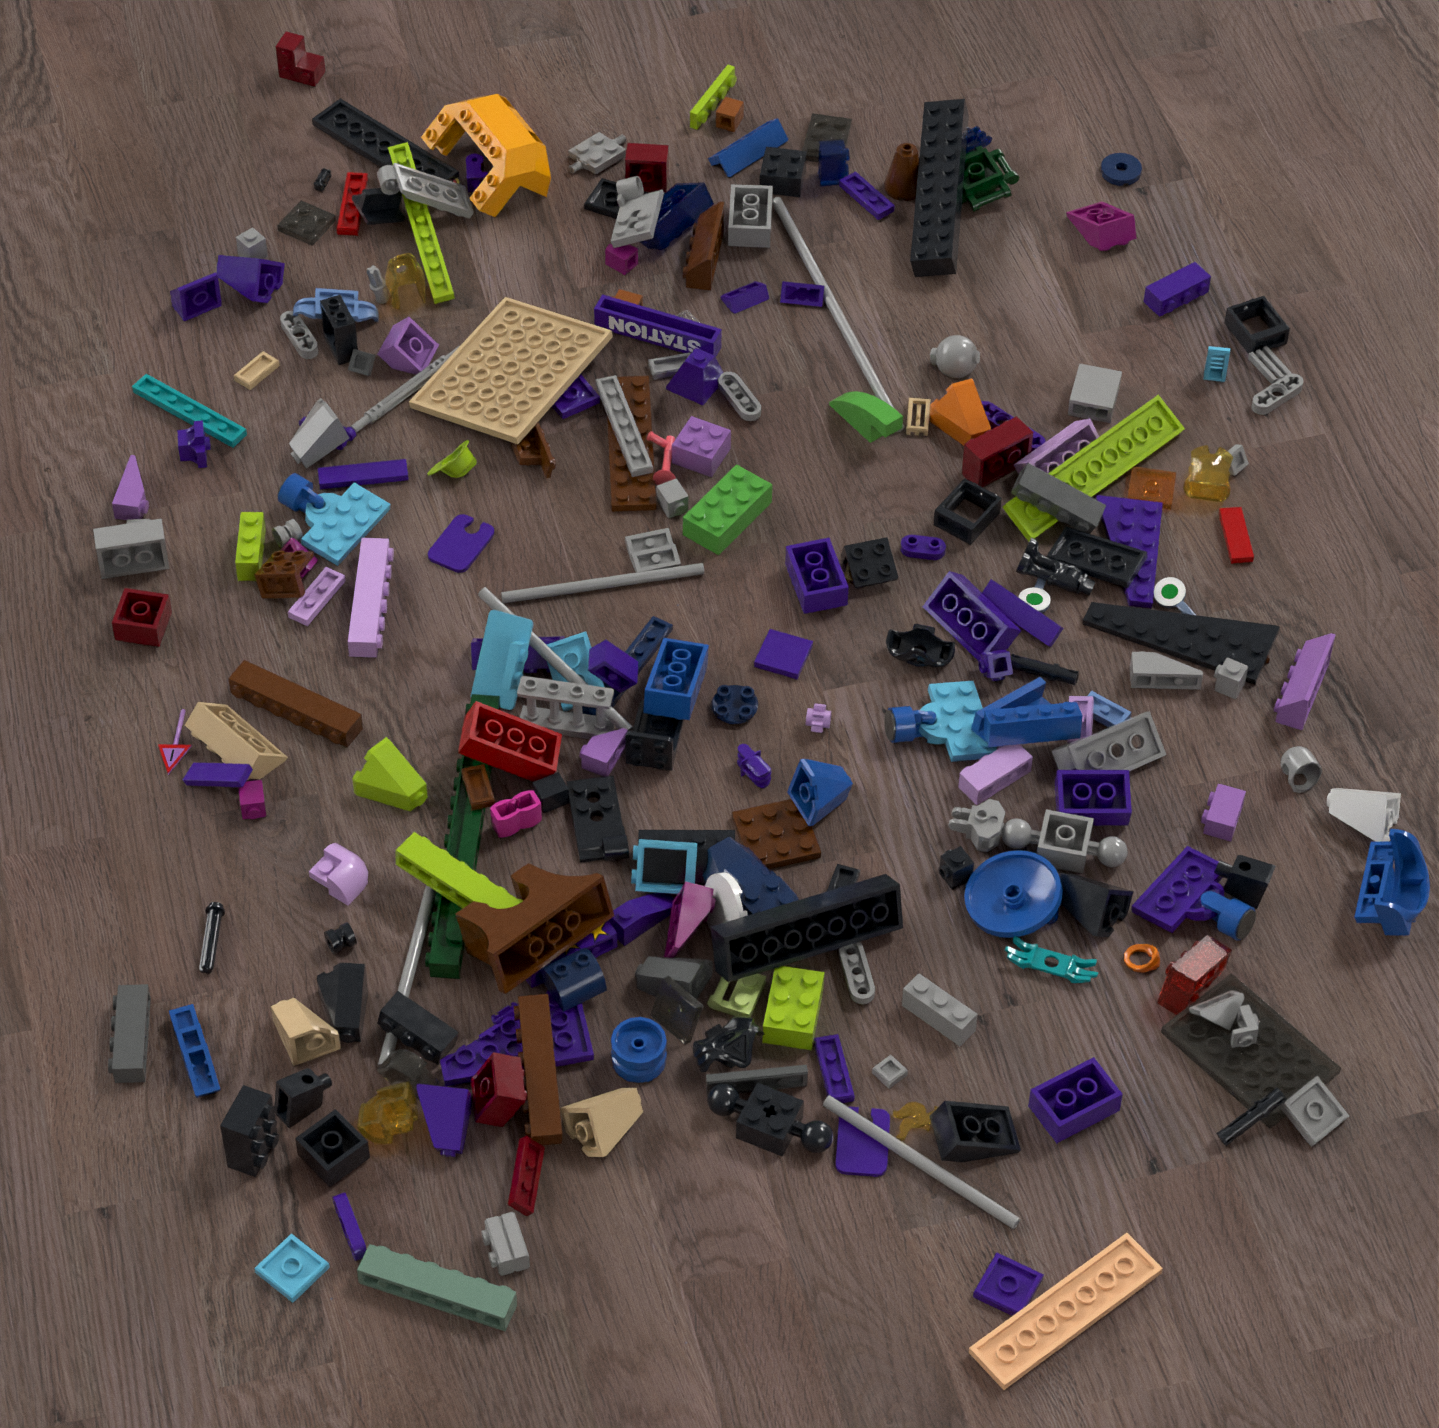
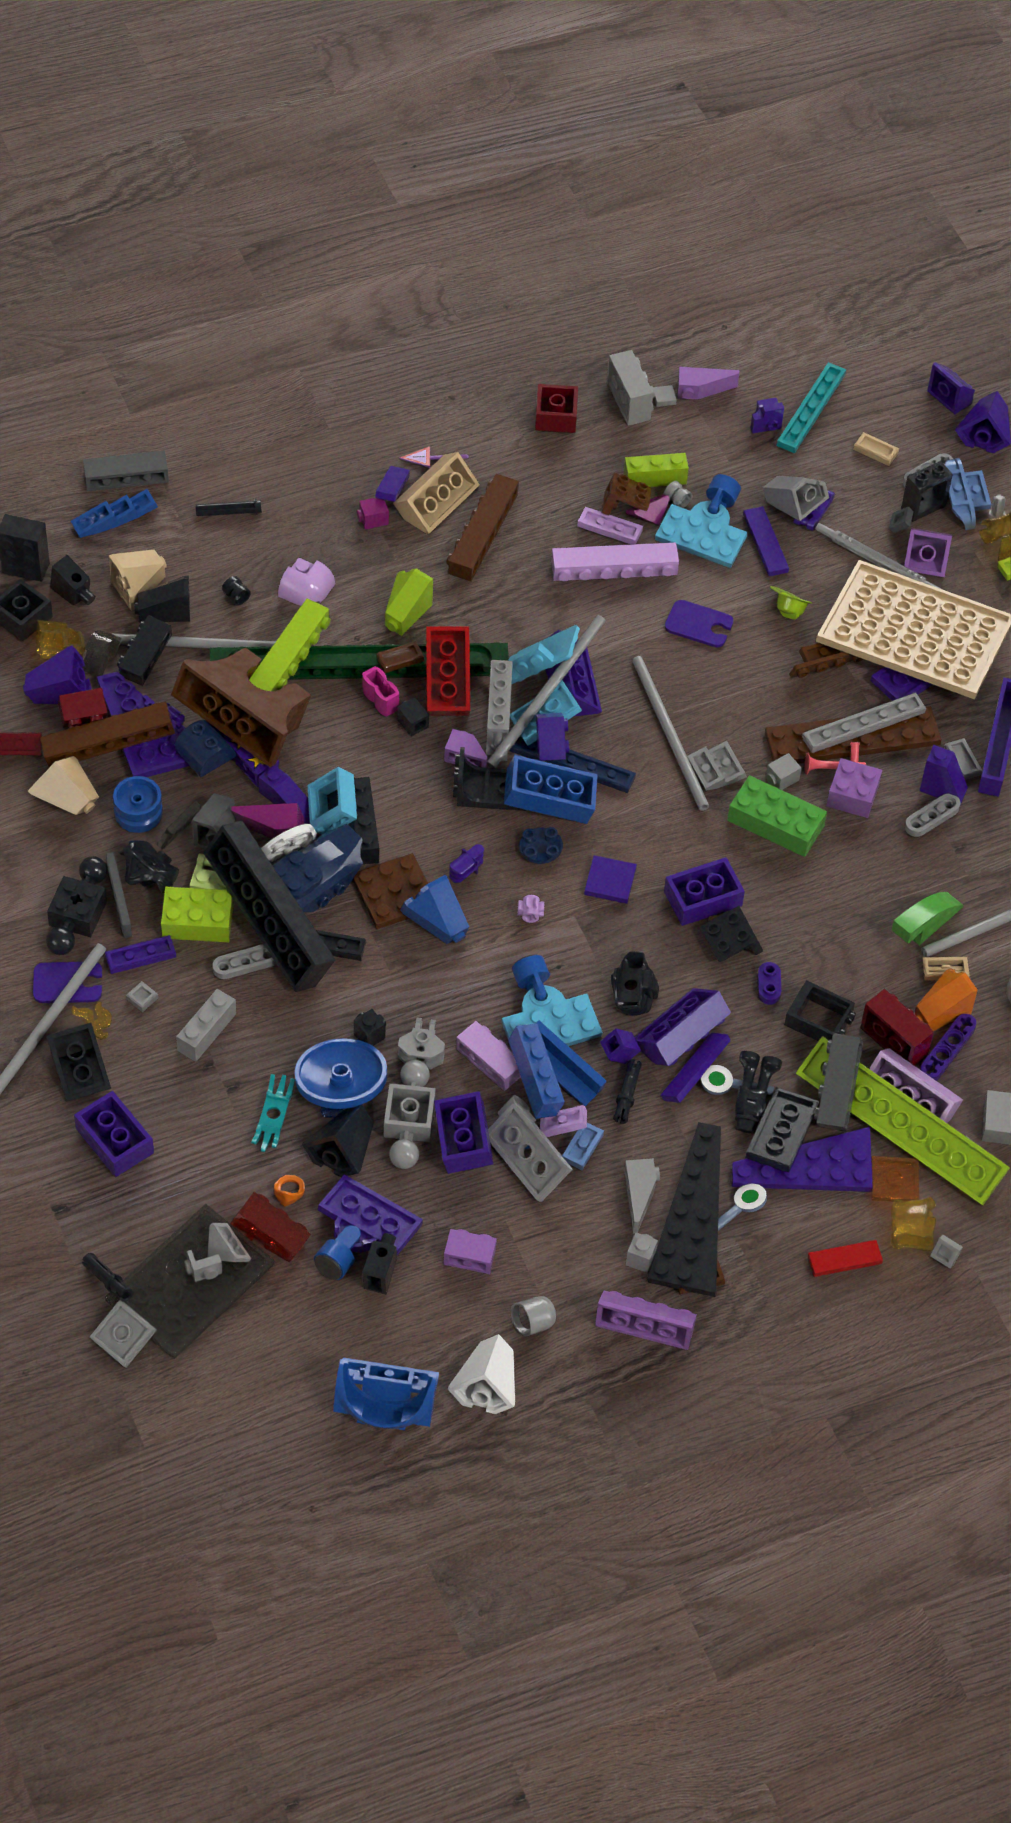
camera: 80 degrees right, 5 degrees up
black hinge [566,776,629,863] -> none

